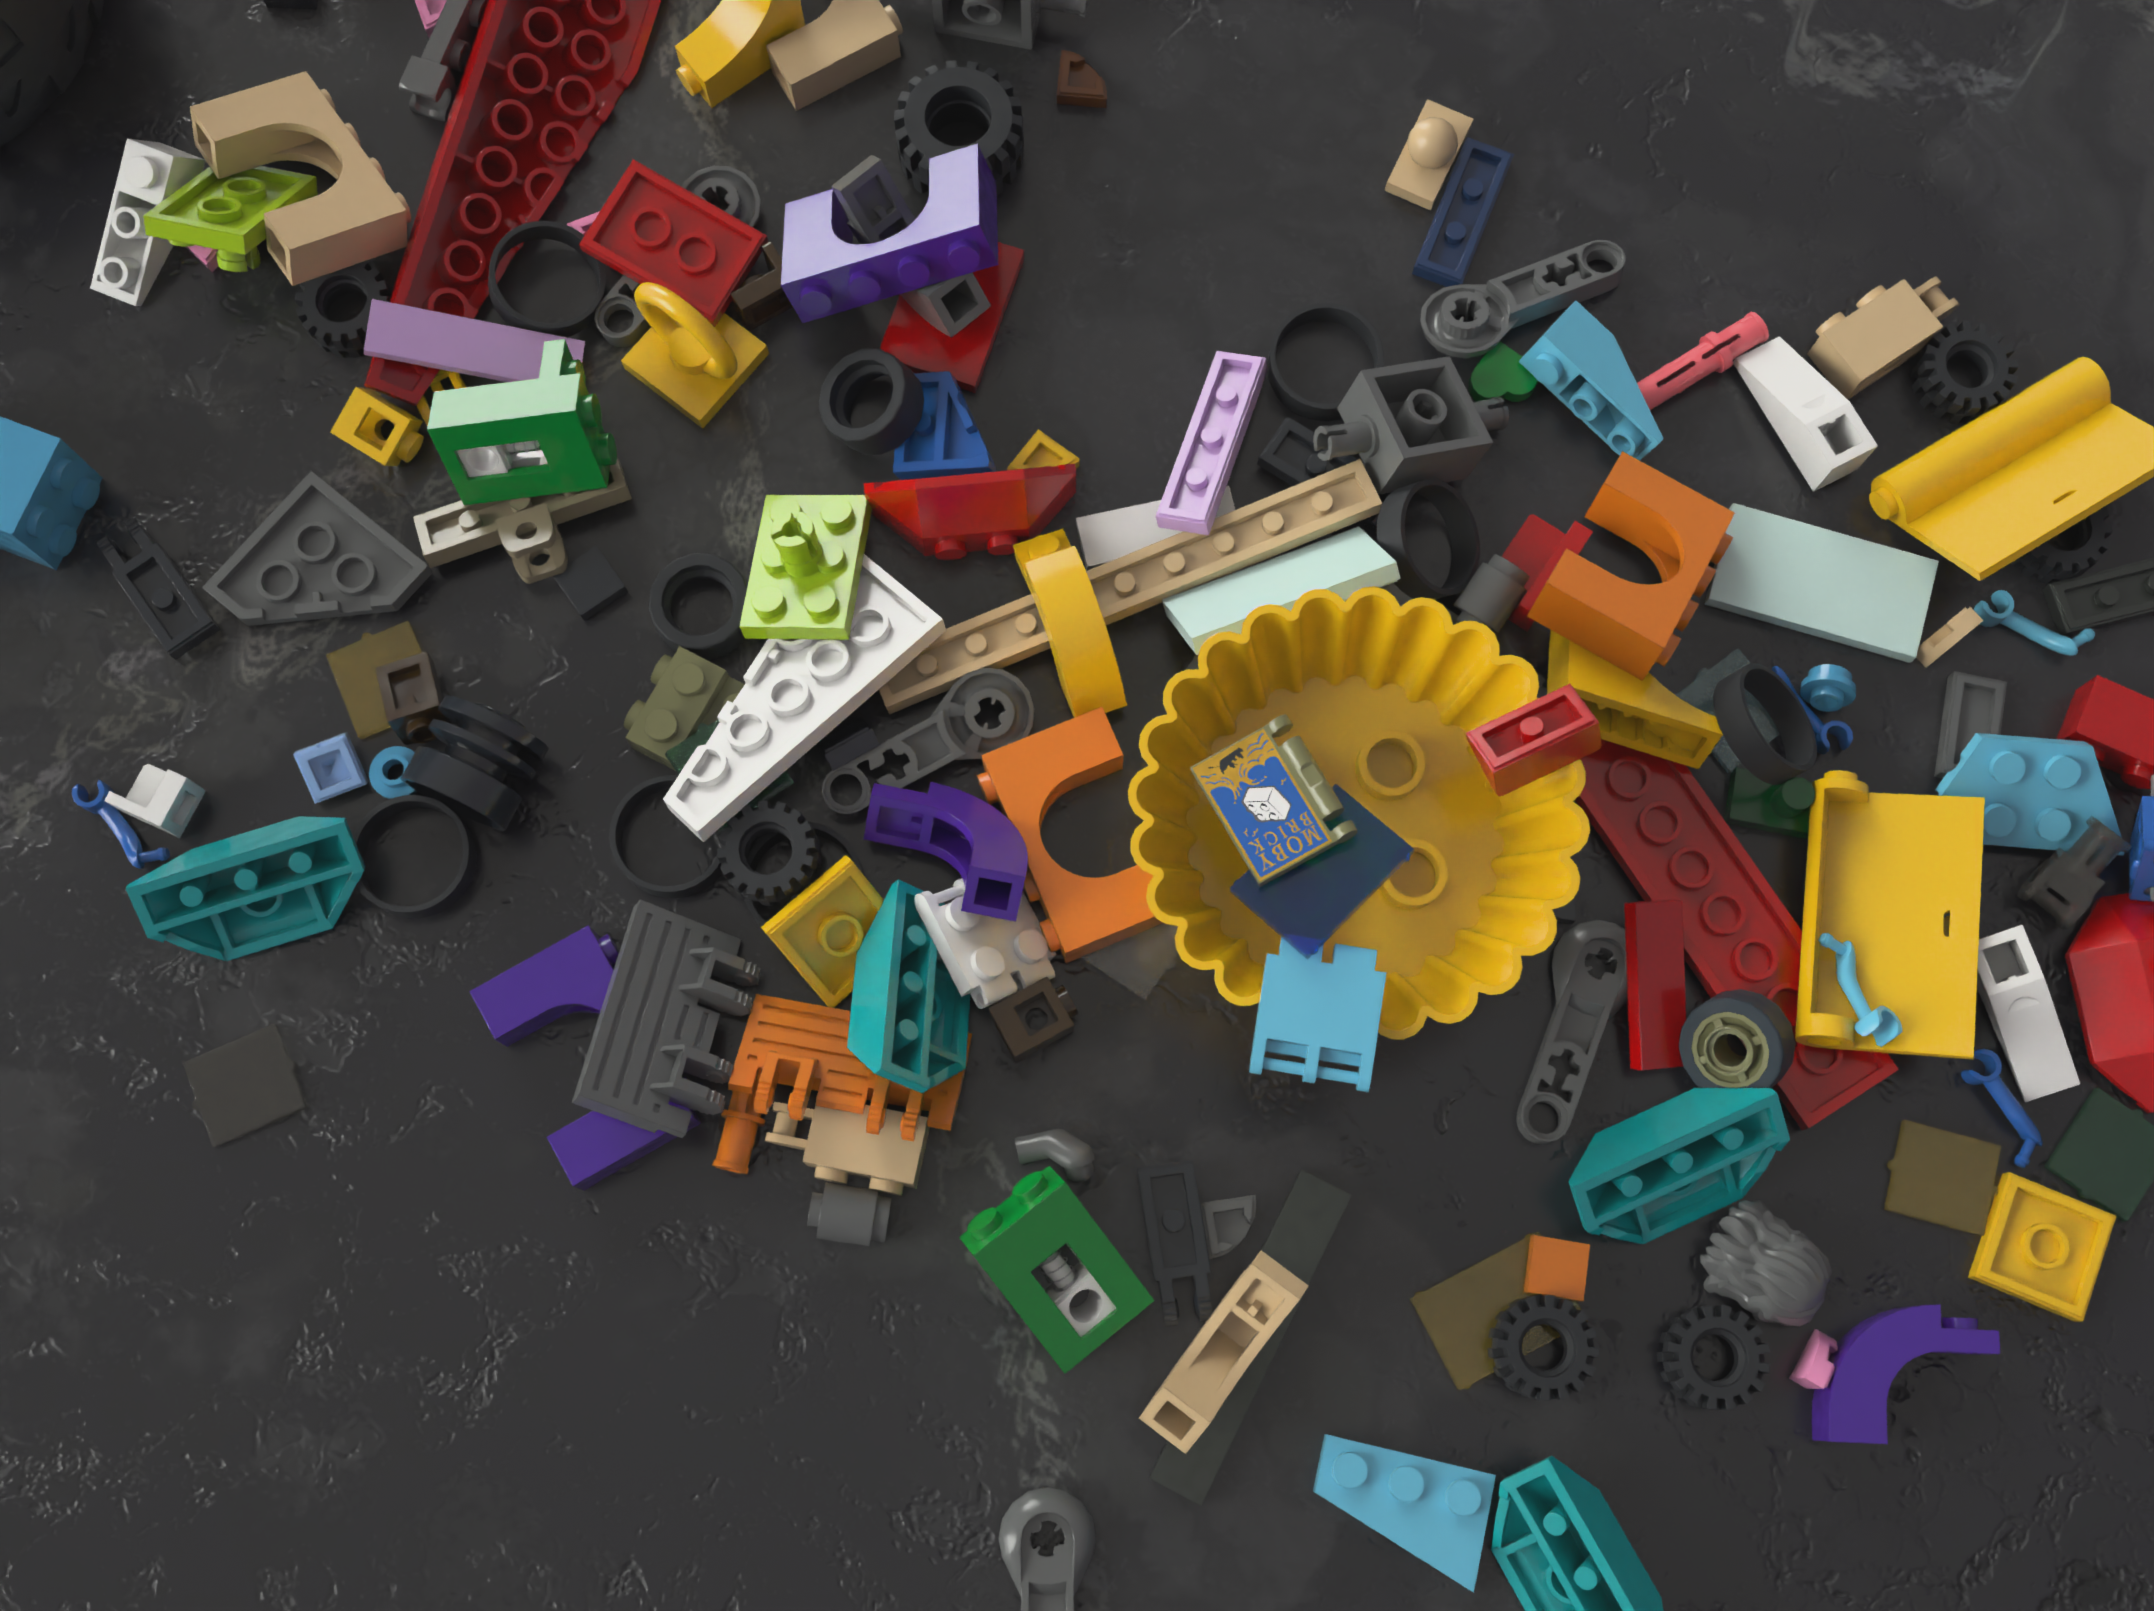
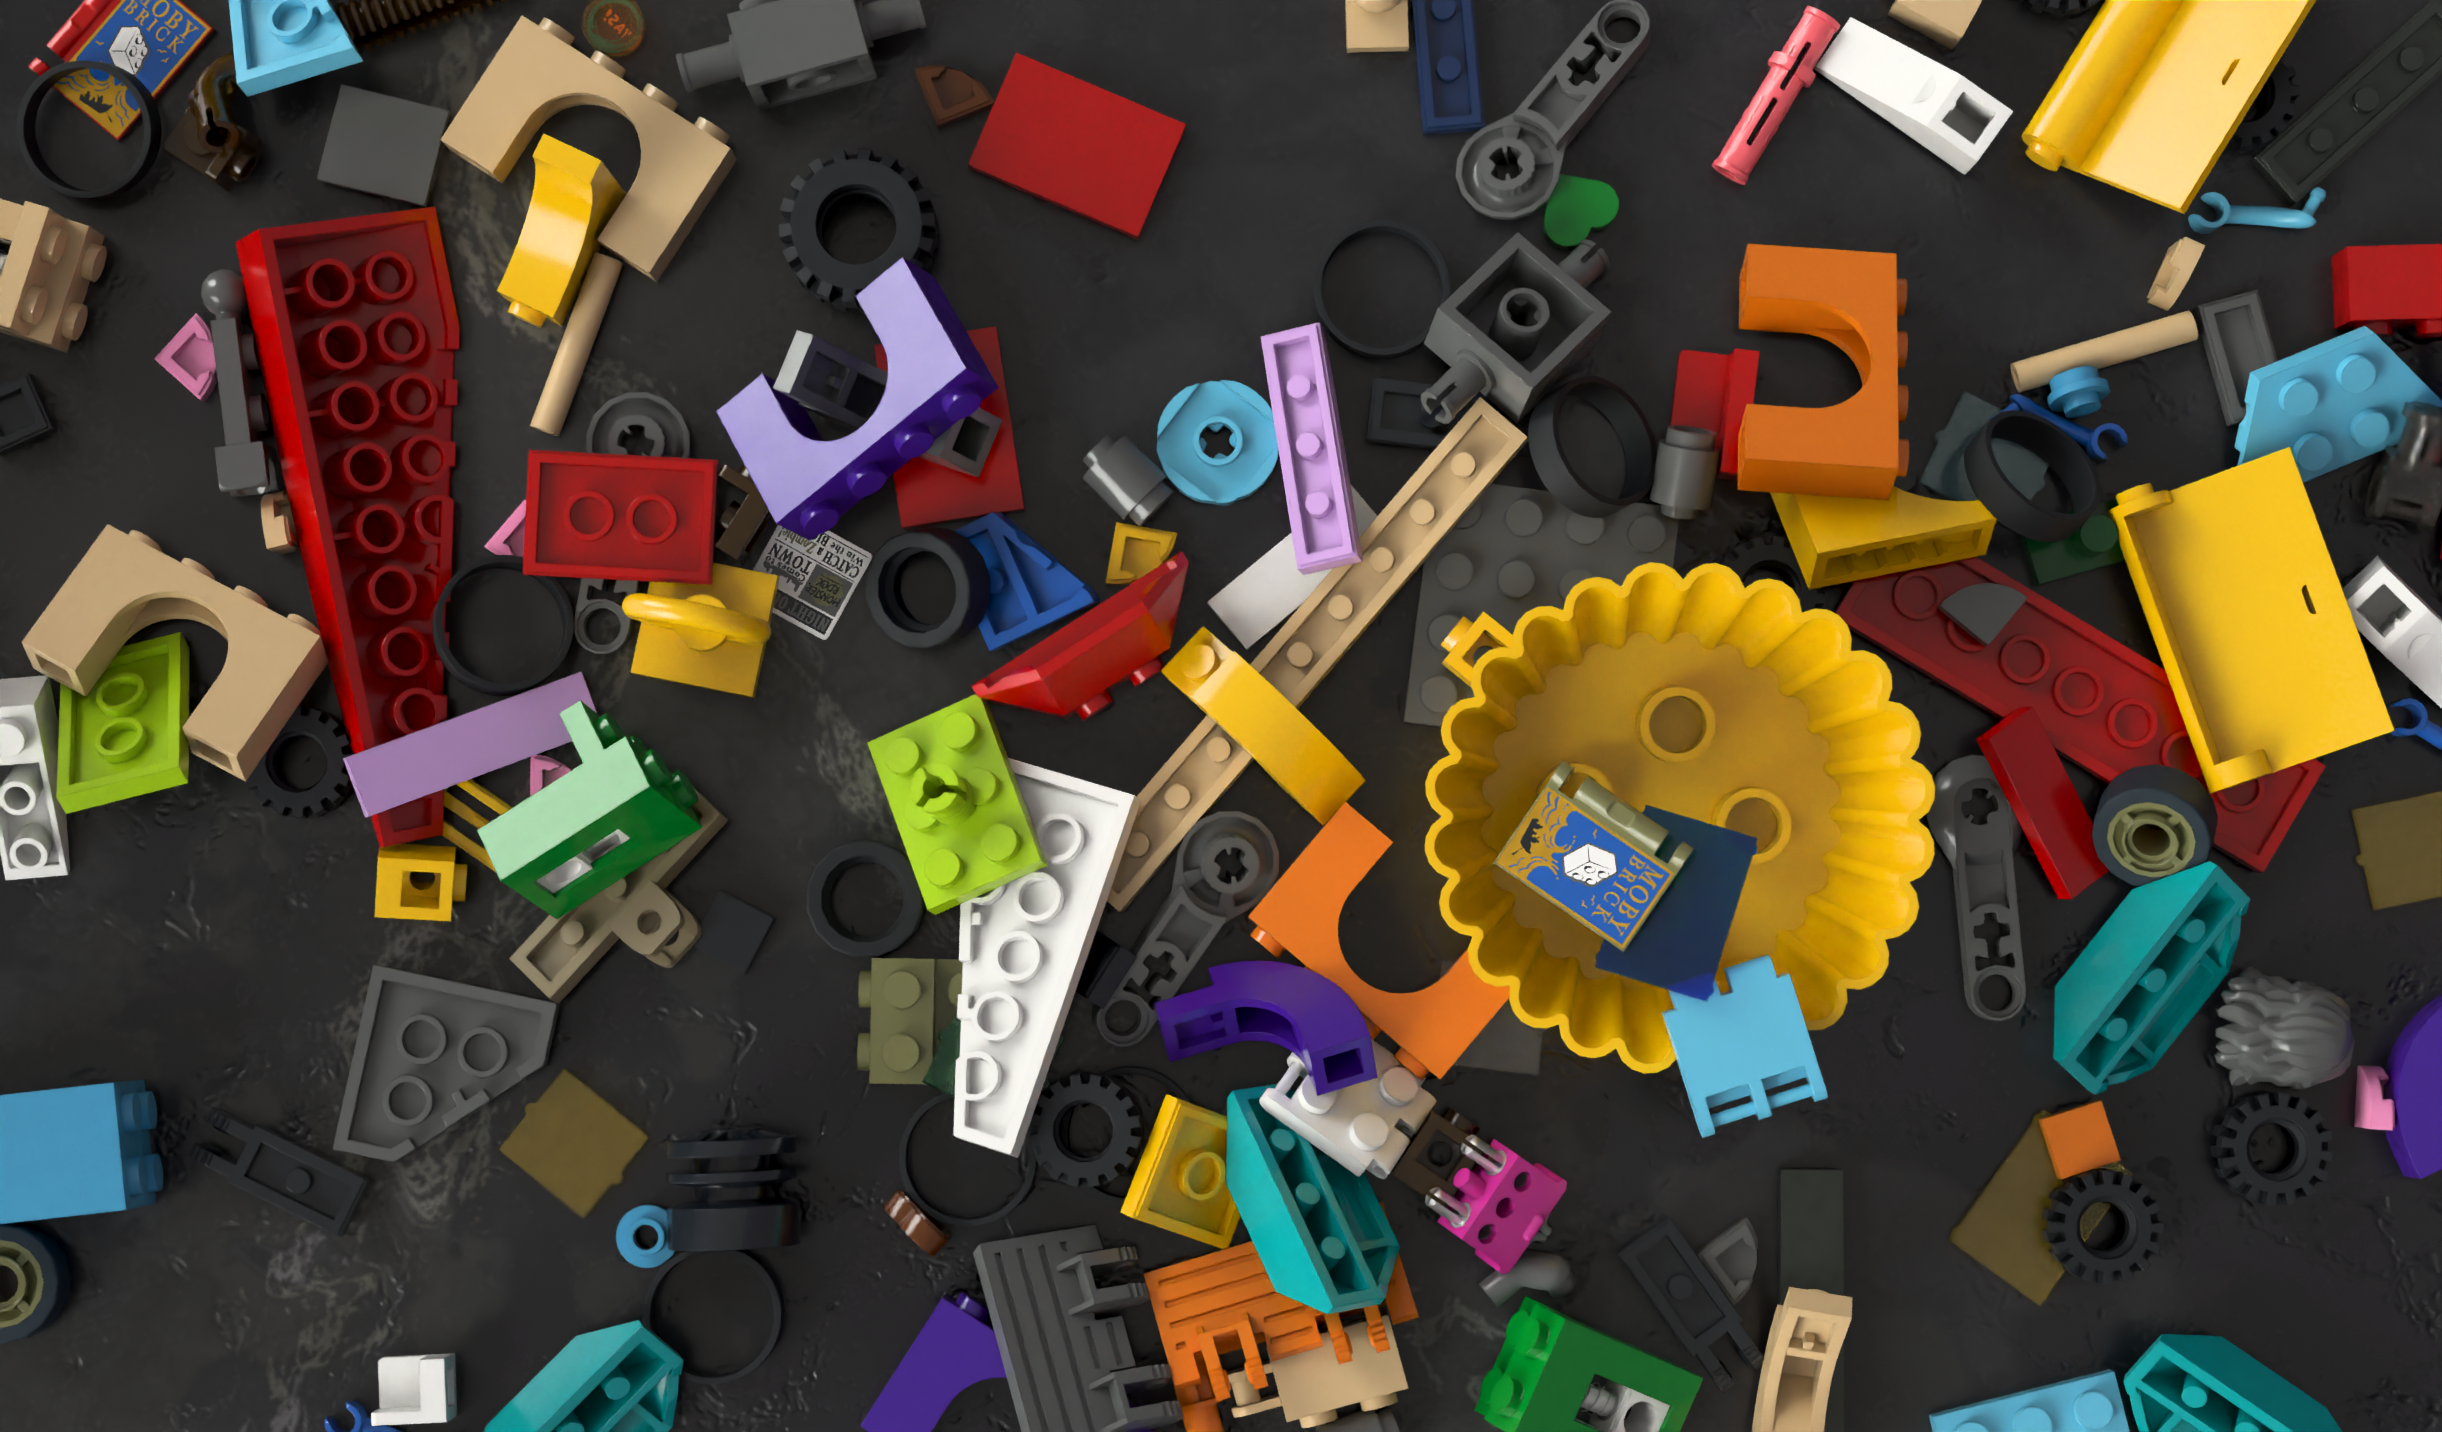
camera: 30 degrees left, 10 degrees up
light blue tile [293,732,369,804] -> none
dark brown bracket [375,651,454,745] -> none
light aqua tile [1162,526,1401,655] -> none
red slope [1466,684,1602,797] -> none
medium azure slope [1518,300,1663,461] -> none
light aqua tile [1704,503,1939,663] -> none
medium azure piece [1818,933,1902,1047] -> none
none -> tan tile [261,490,300,555]
none -> tan piece [530,252,623,437]
none -> sticker [753,525,872,640]
none -> reddish brown tile [883,1190,951,1257]
none -> red tile [968,52,1186,240]
none -> dark grey brick [1082,435,1174,527]
none -> medium azure plate [1156,380,1278,506]
none -> dark pink piece [1425,1135,1567,1275]
none -> dark grey tile [1936,583,2028,647]
none -> tan piece [2010,310,2198,393]

